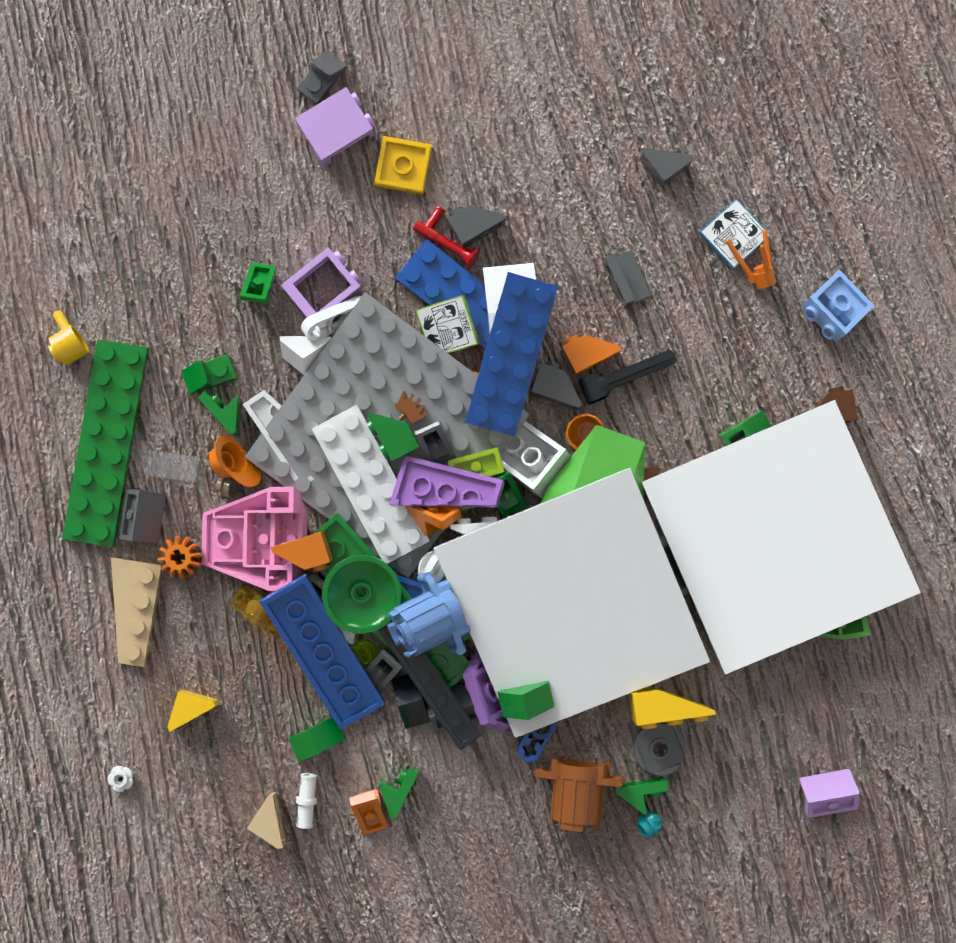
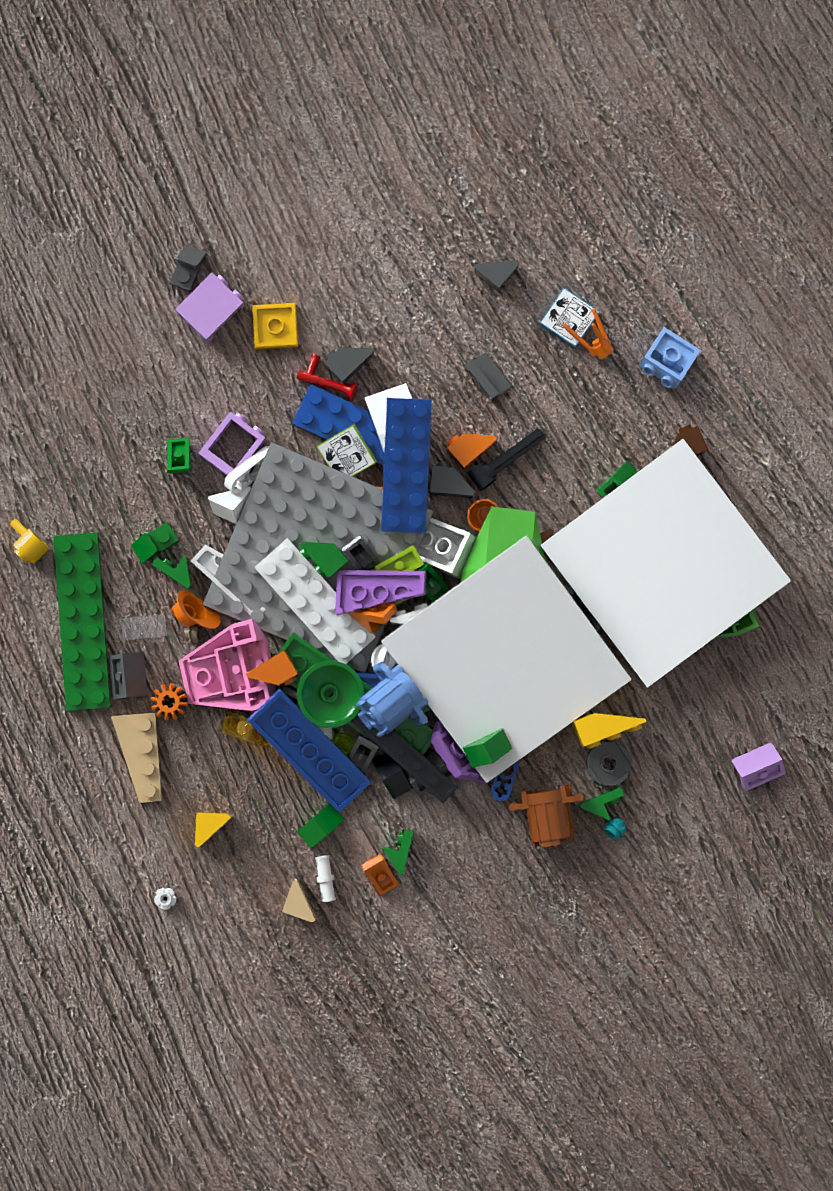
camera: 15 degrees left, 0 degrees up
dark orange piece [395,391,428,424] -> none

